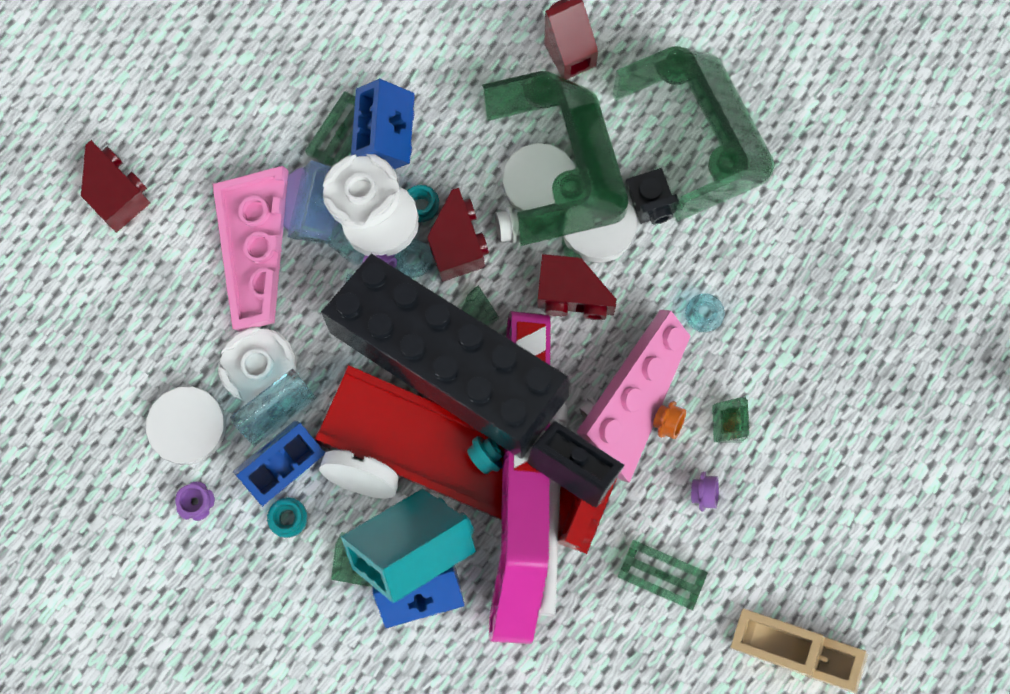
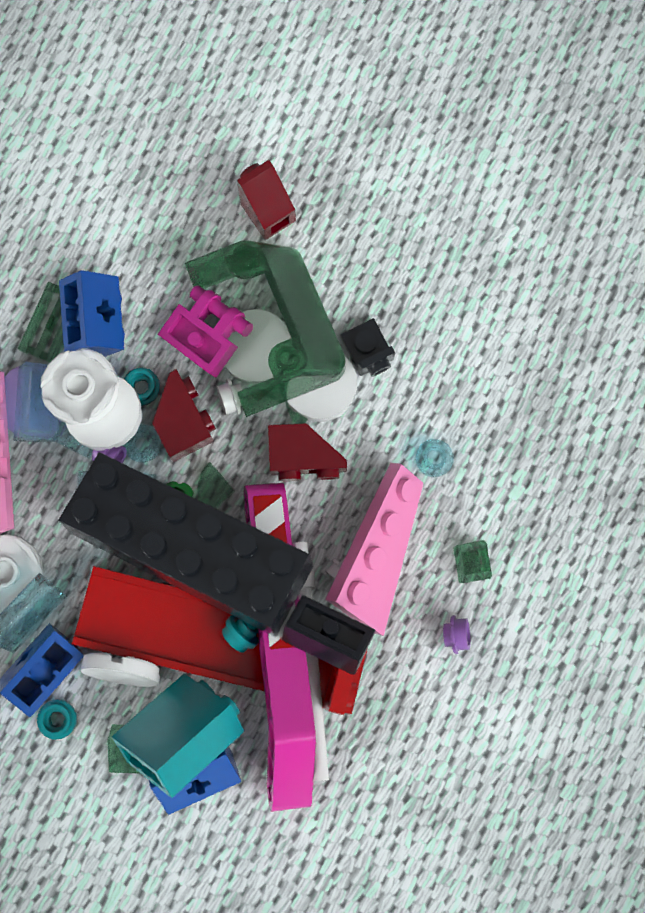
camera: 15 degrees left, 5 degrees up
clear green windscreen [612,46,774,222] -> none
clear green tile [617,540,708,611] -> none
orange plate [653,401,686,439] -> none
tan slope [730,608,868,694] -> none
none -> dark pink plate [158,285,253,378]

